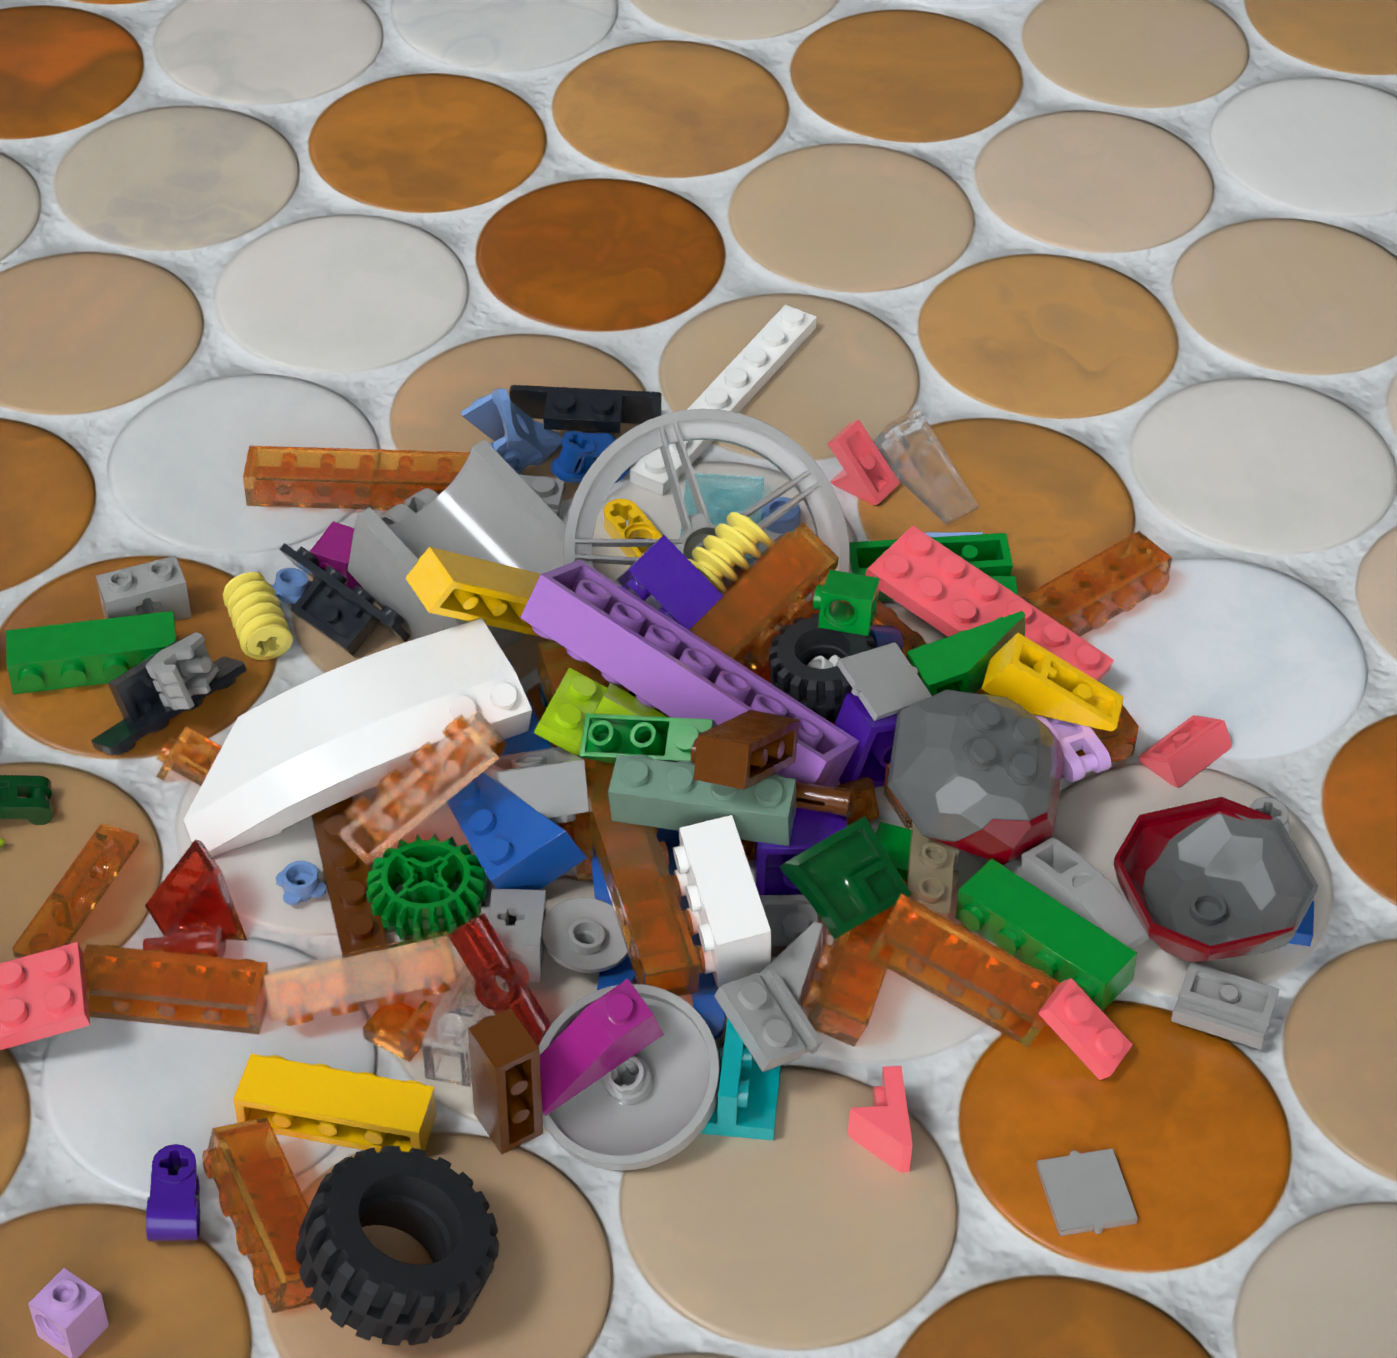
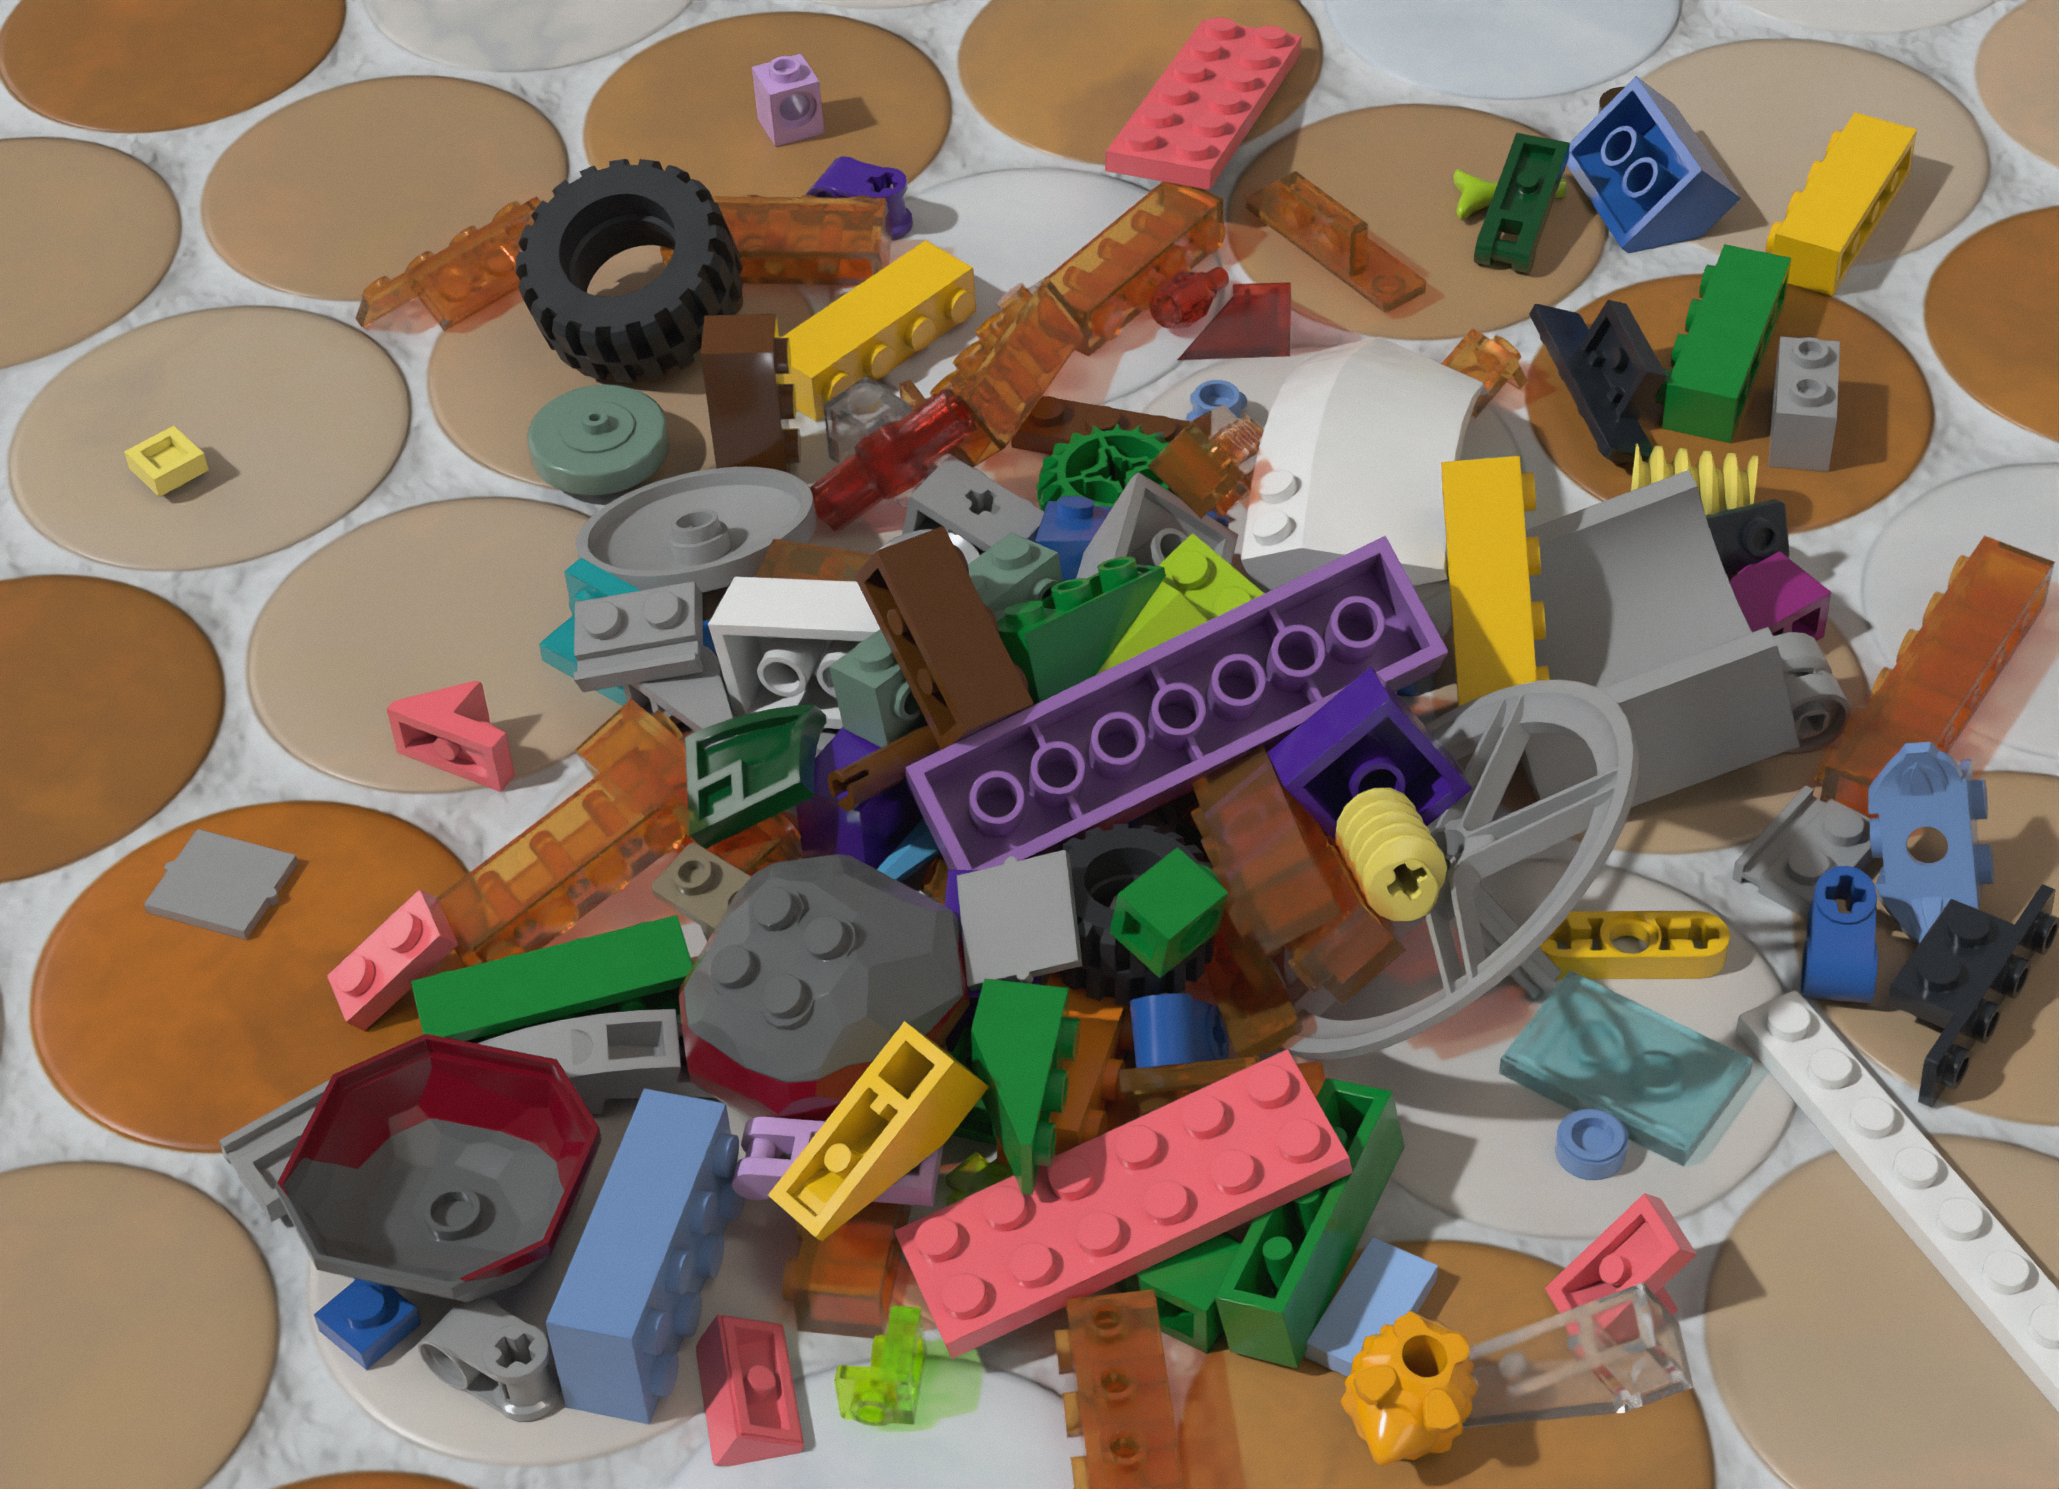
camera: 125 degrees right, 0 degrees up
light grey hand [145,632,219,710] -> none
magenta slope [540,979,664,1116] -> none
none -> sand green wheel [527,385,670,495]
none -> medium blue brick [545,1088,745,1425]
none -> clear neon green bracket [834,1305,927,1426]
none -> light orange animal [1340,1311,1479,1466]

